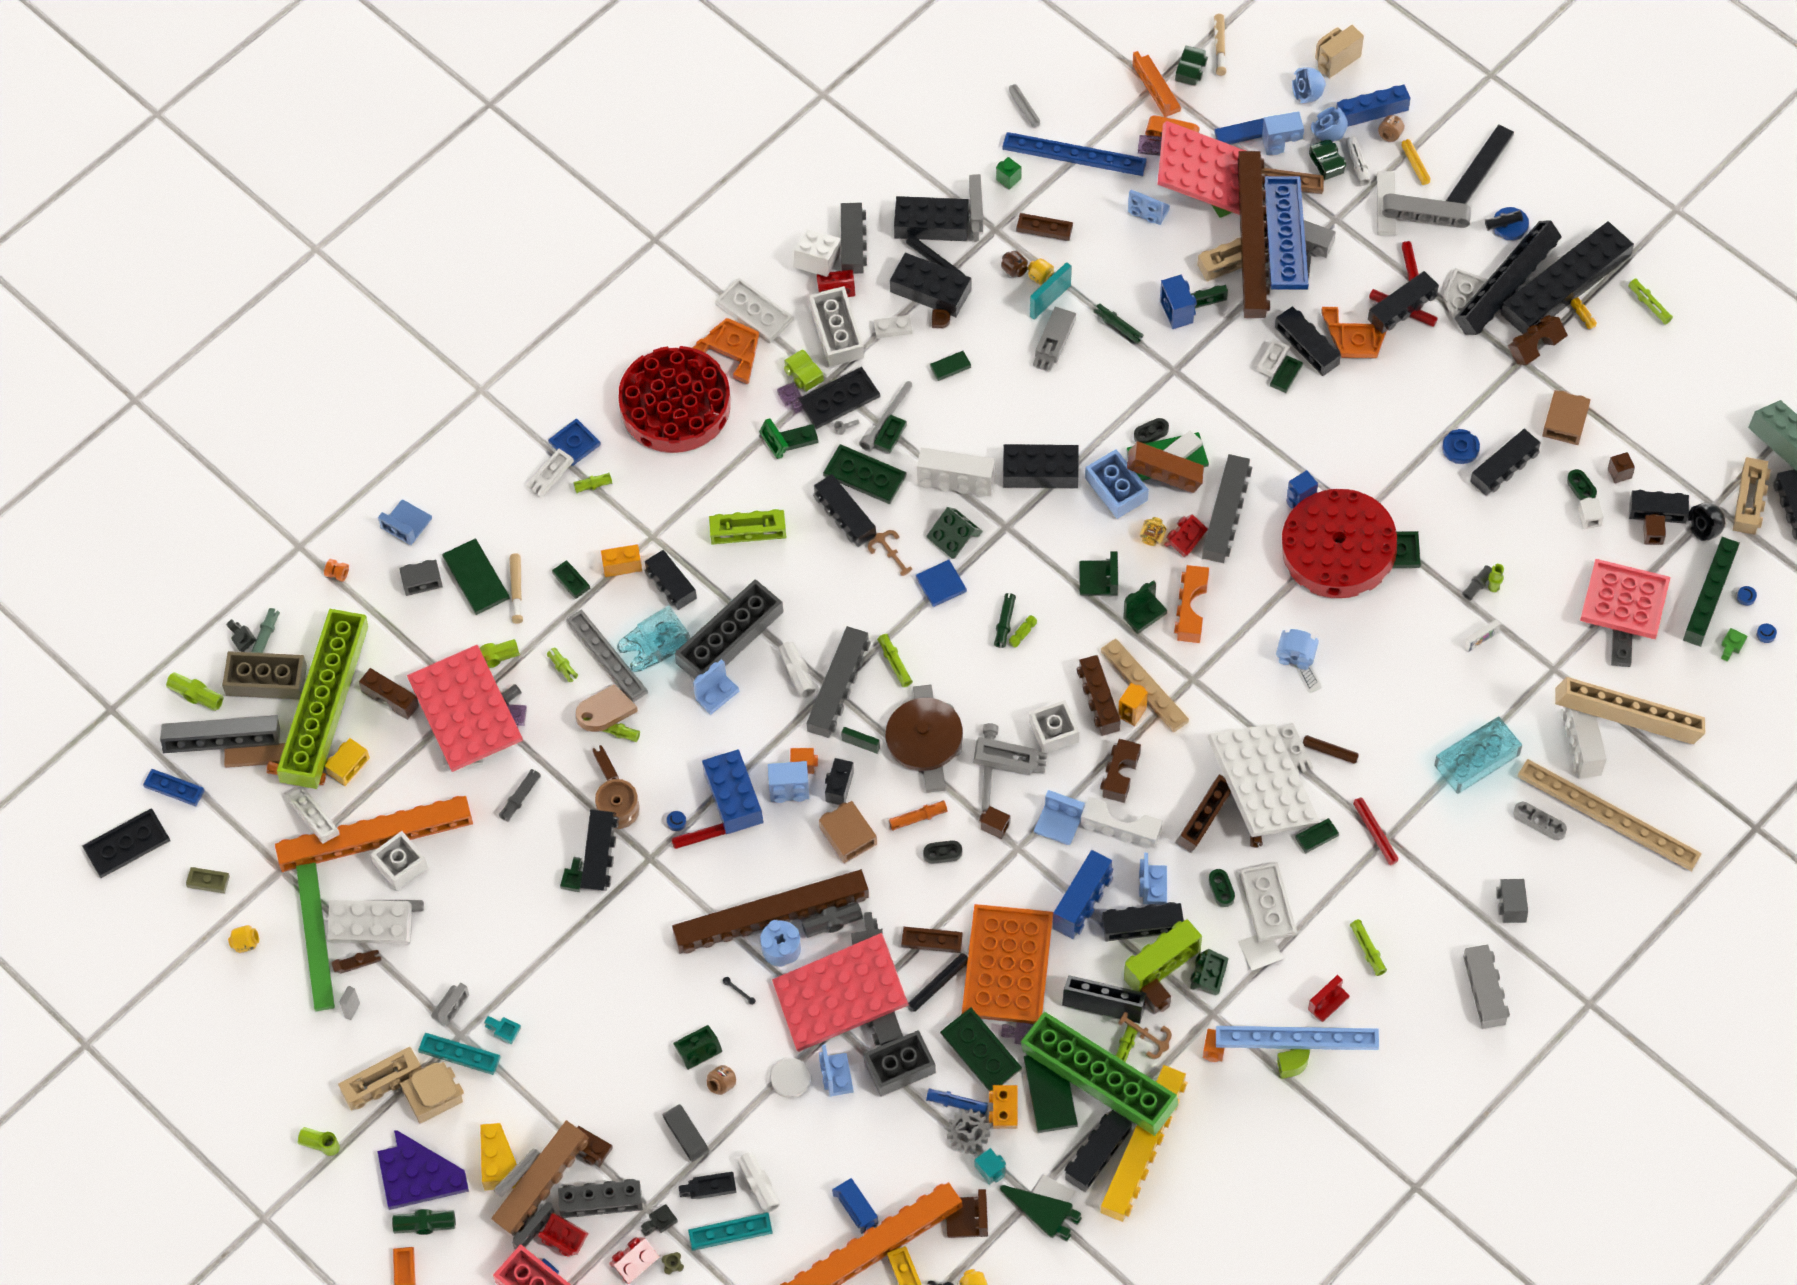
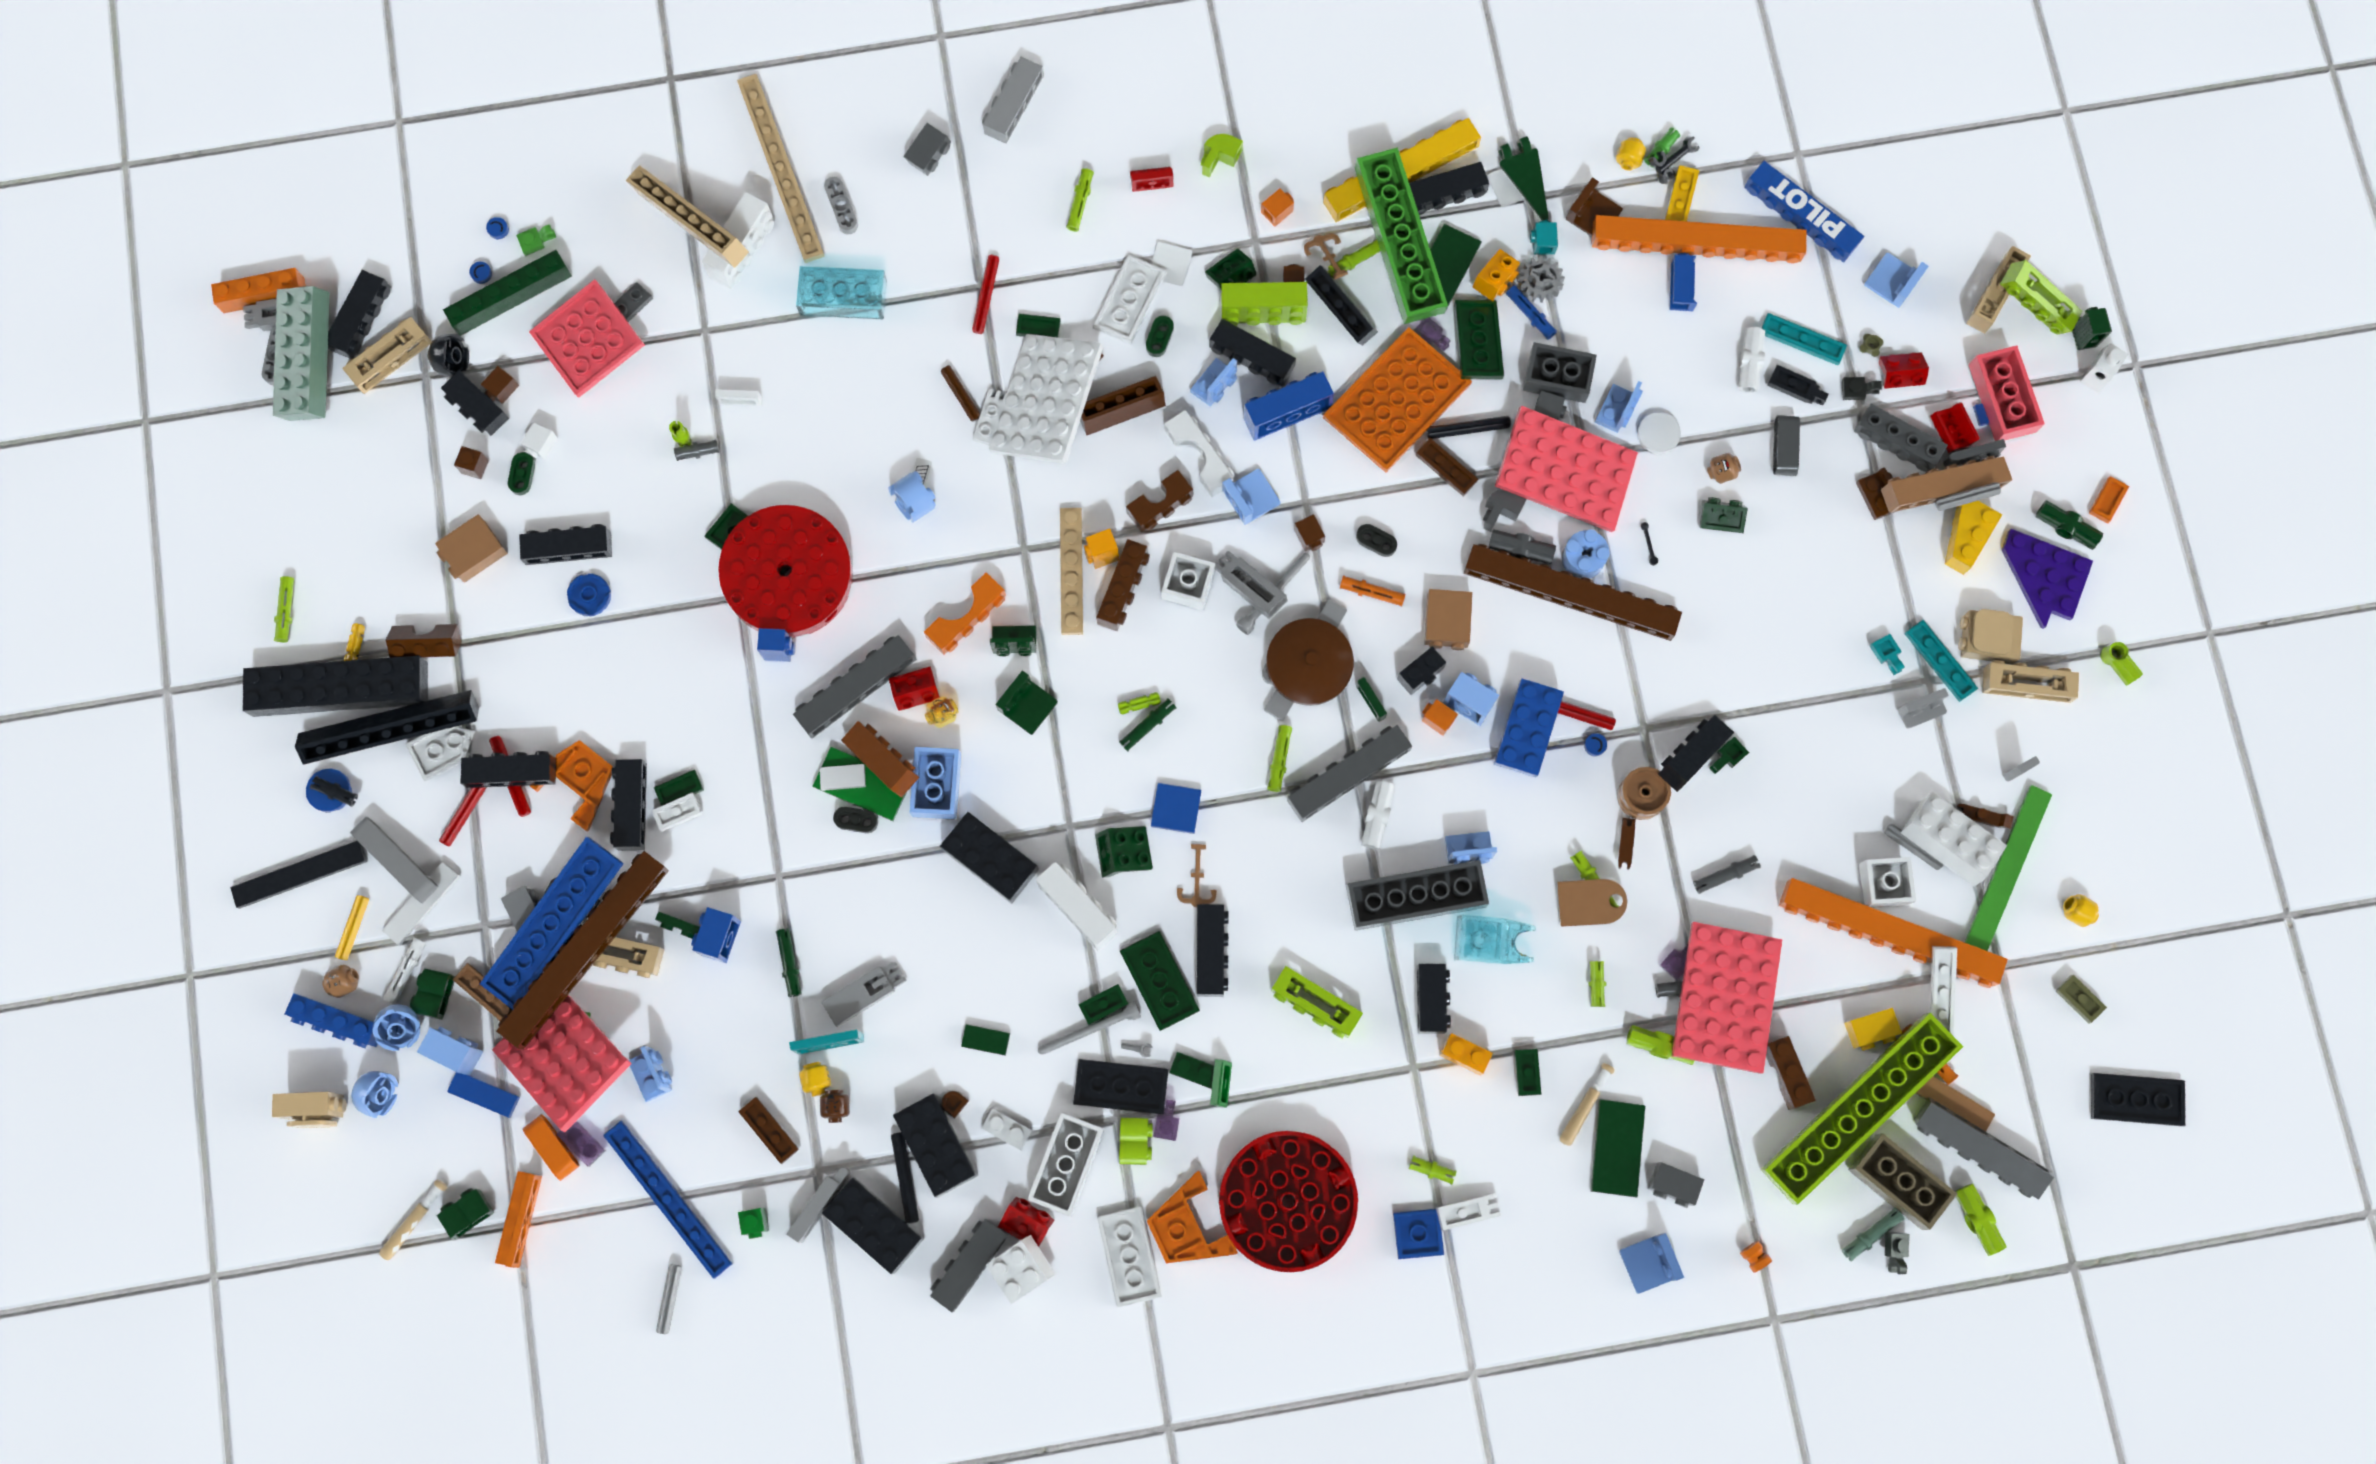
camera: 145 degrees left, 15 degrees up
blue tile [143,769,205,807] -> none
light grey tile [566,609,648,703] -> none
light blue plate [1216,1026,1379,1050] -> none

